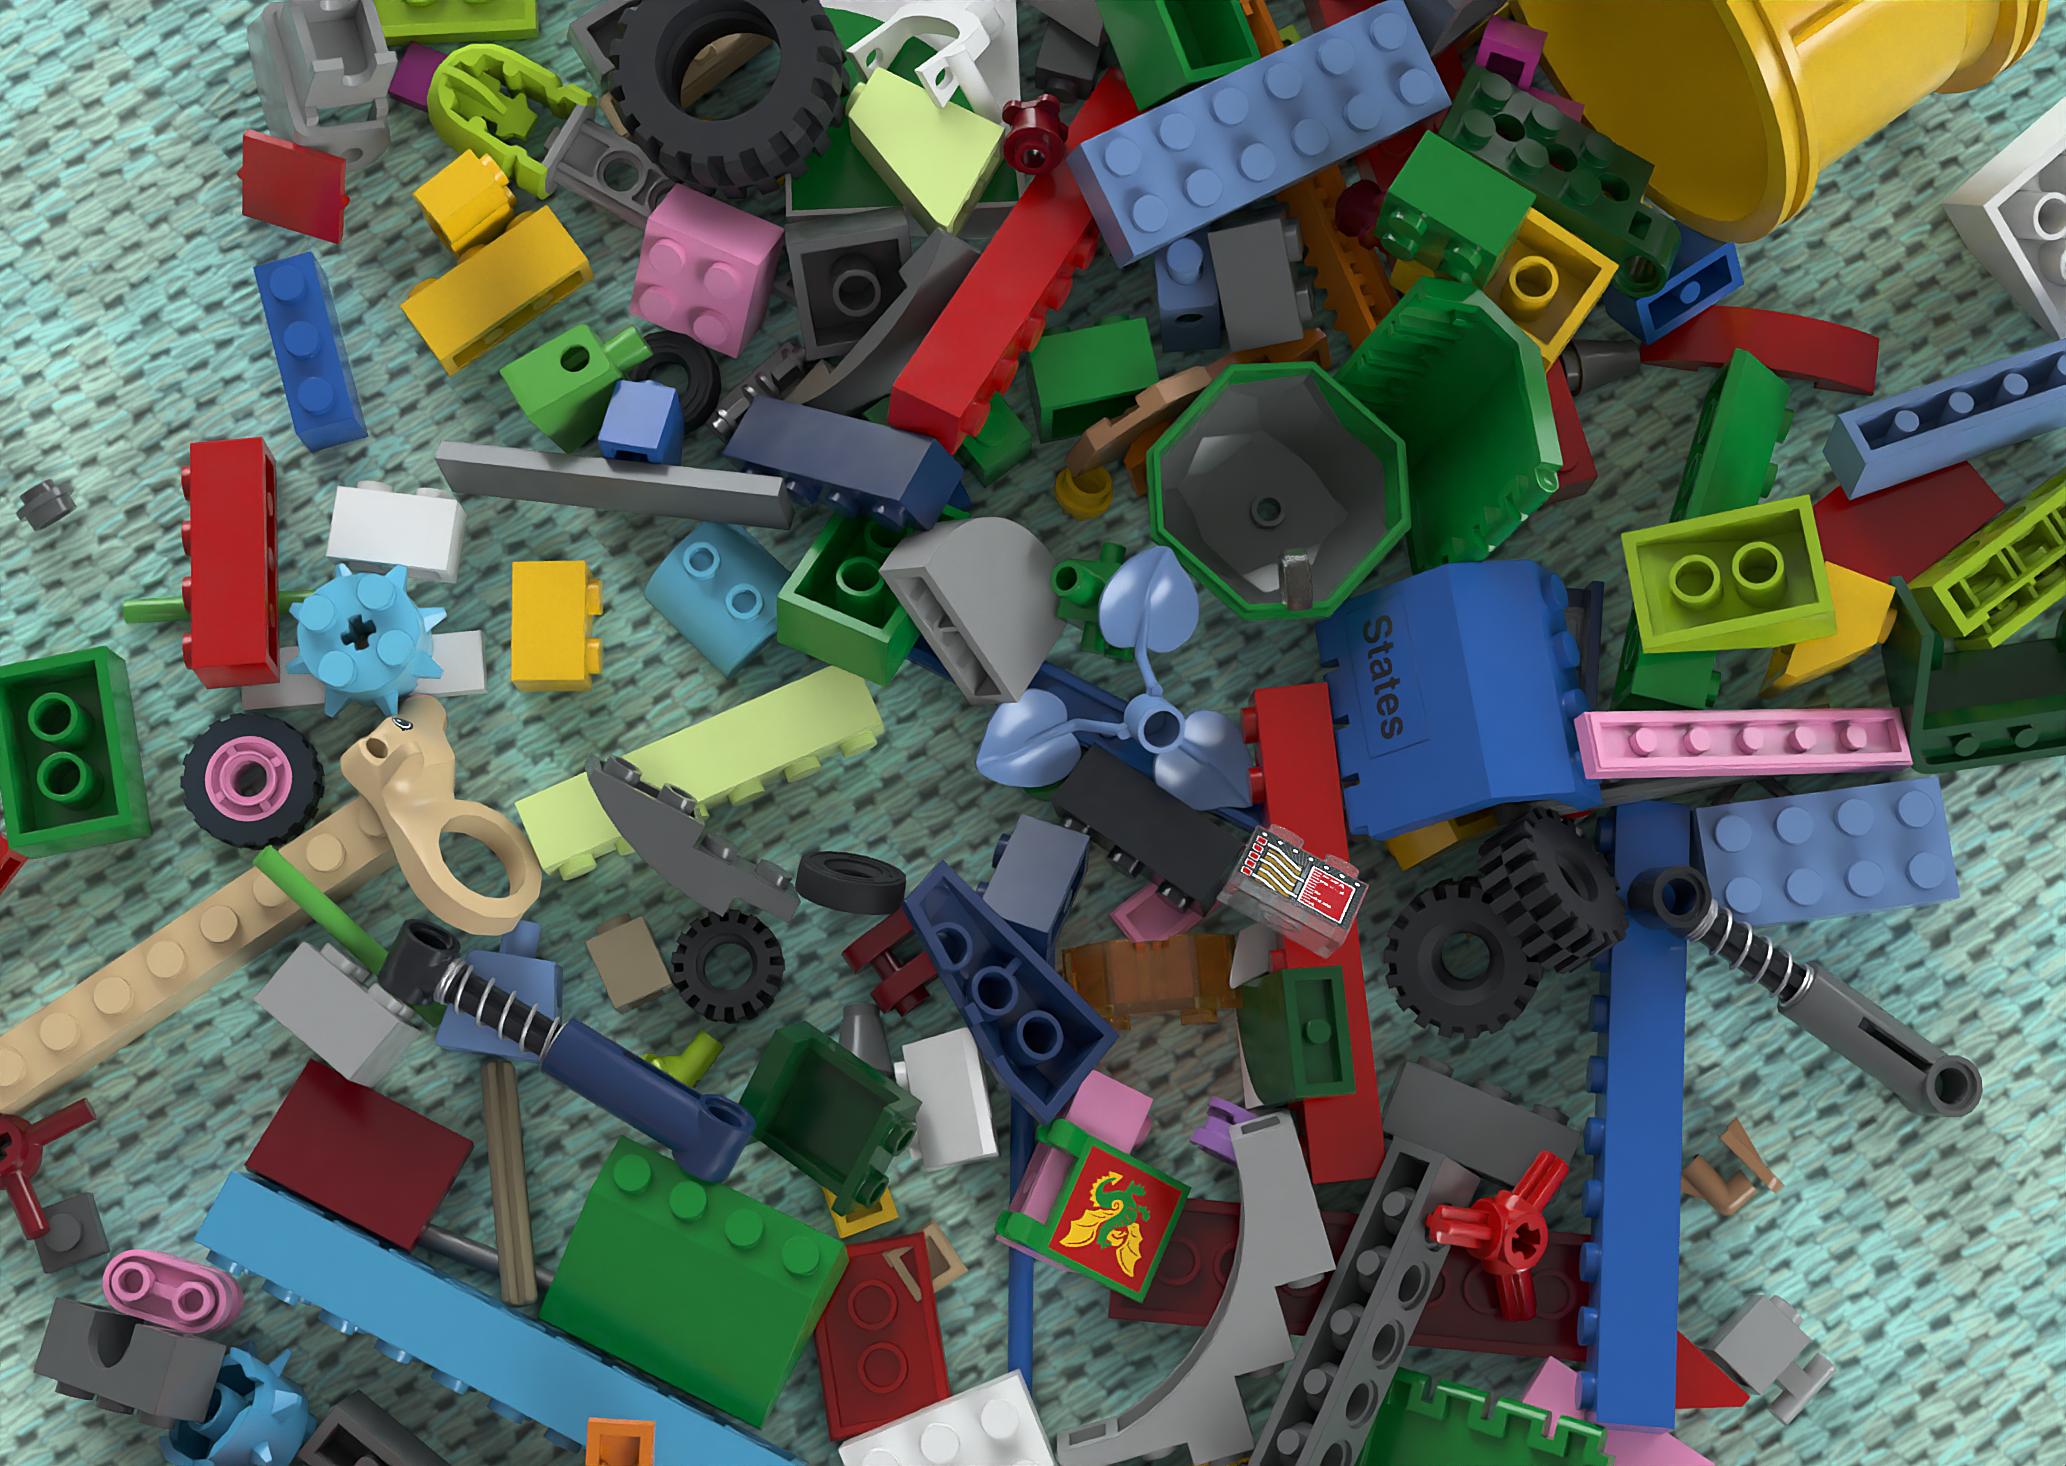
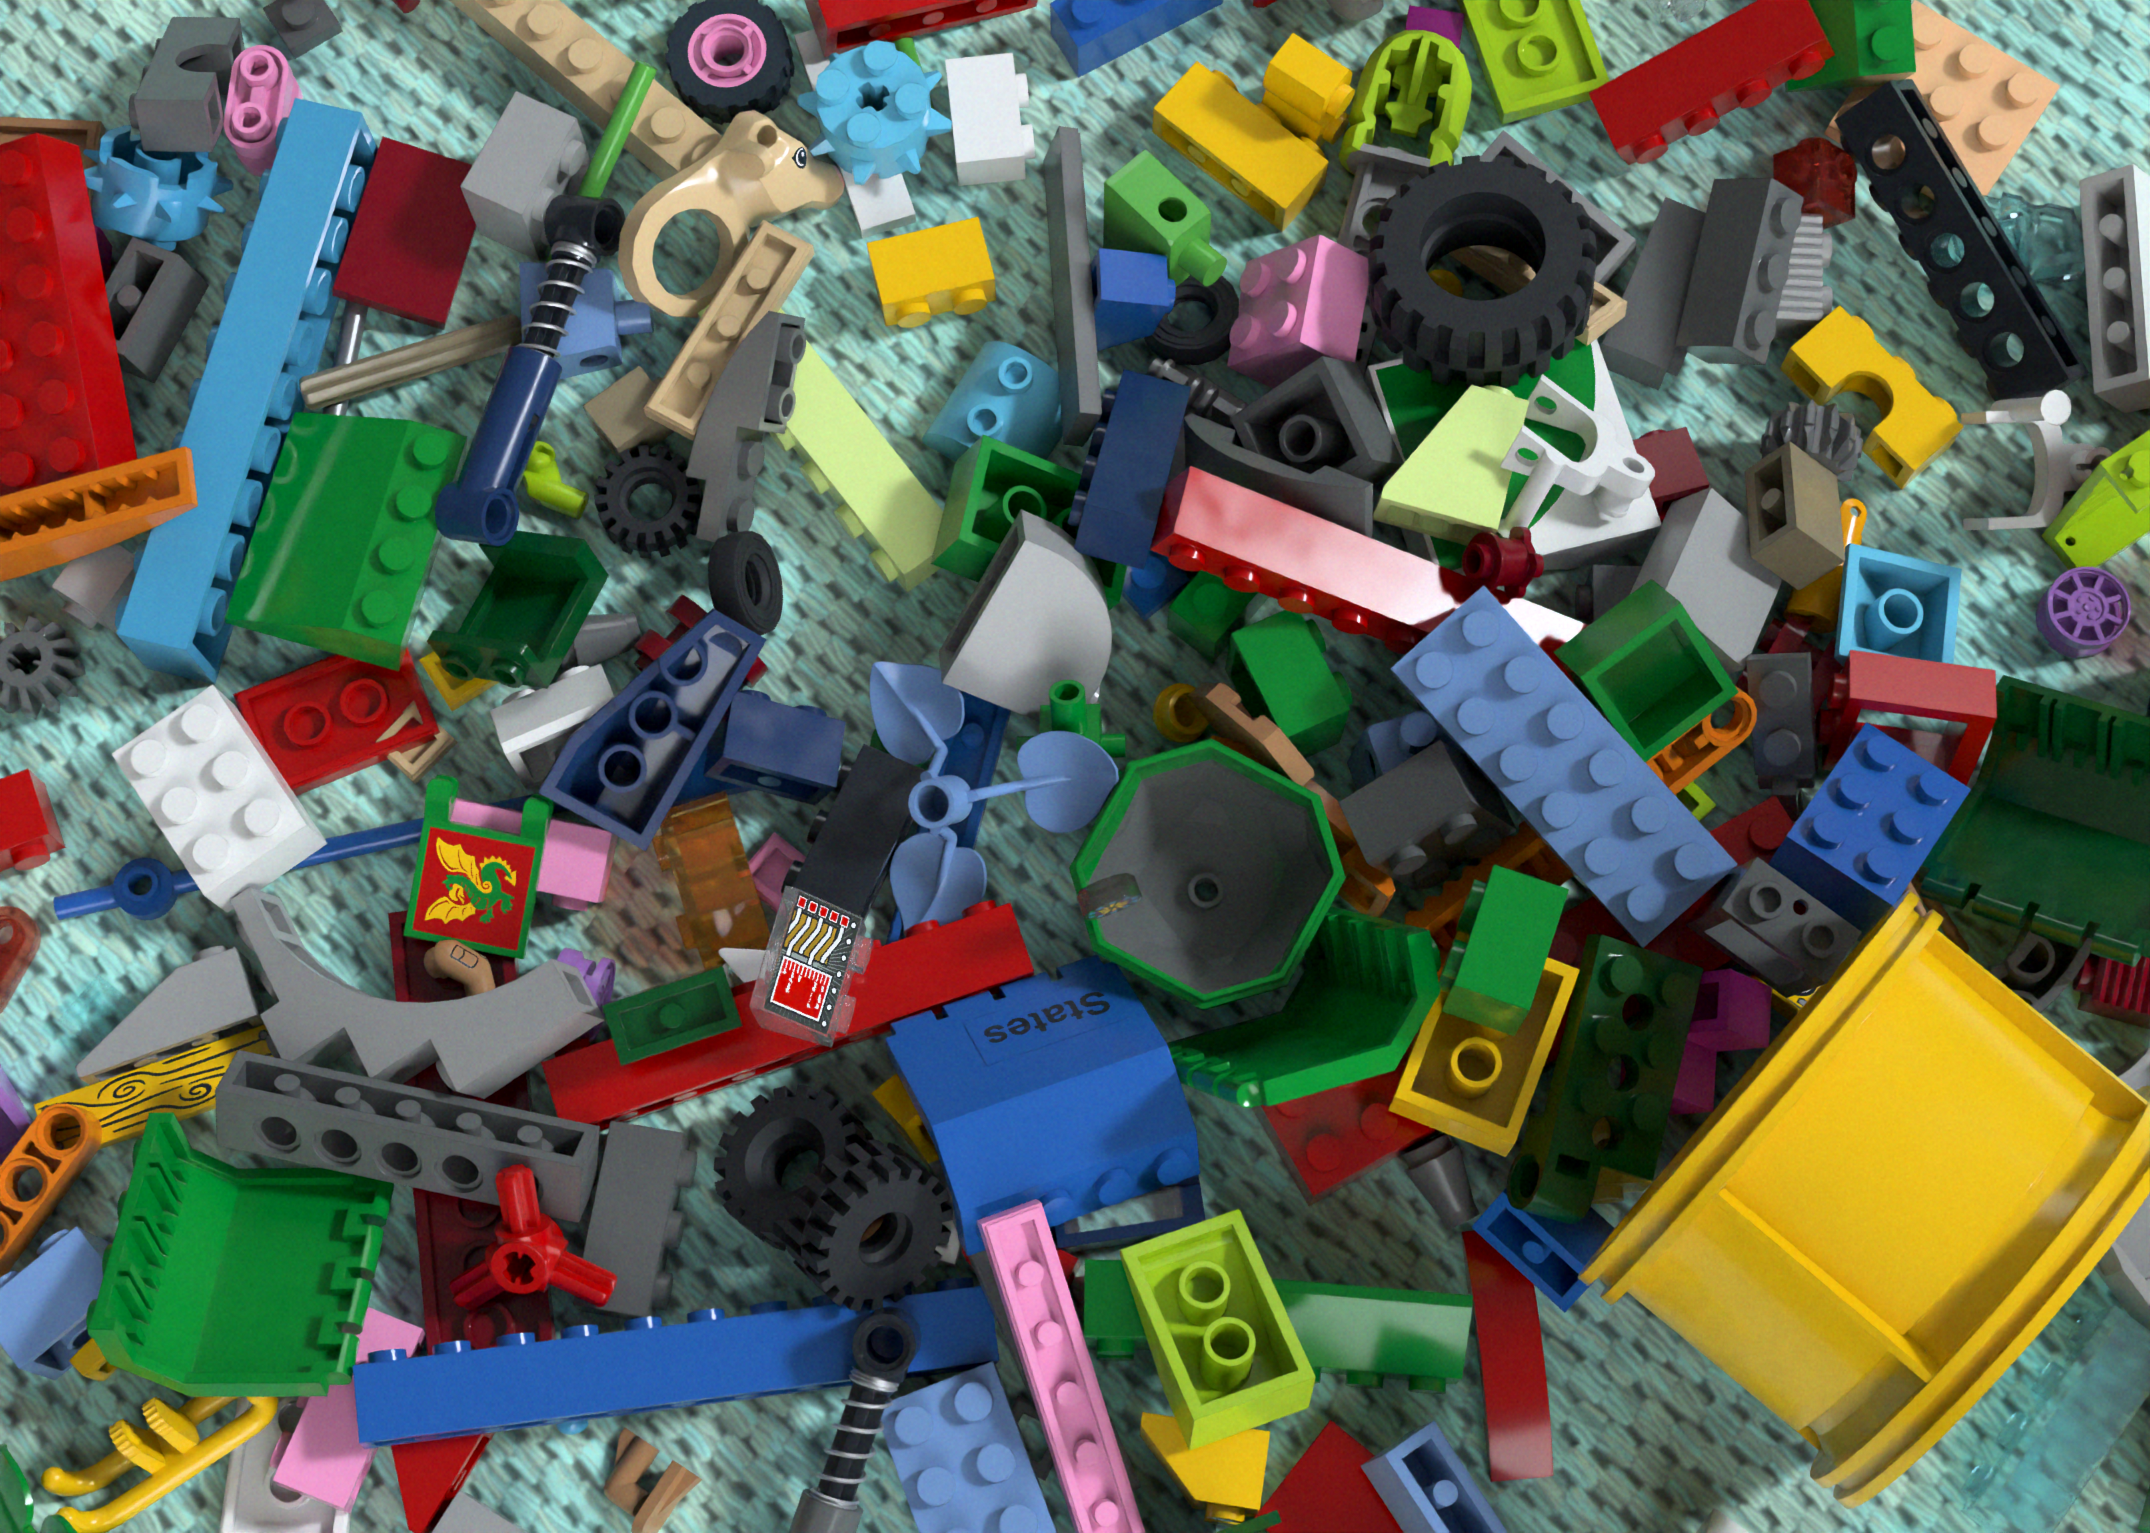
camera: 80 degrees right, 5 degrees down
none -> medium nougat arm [424,940,496,997]
none -> tan tile [643,220,815,441]

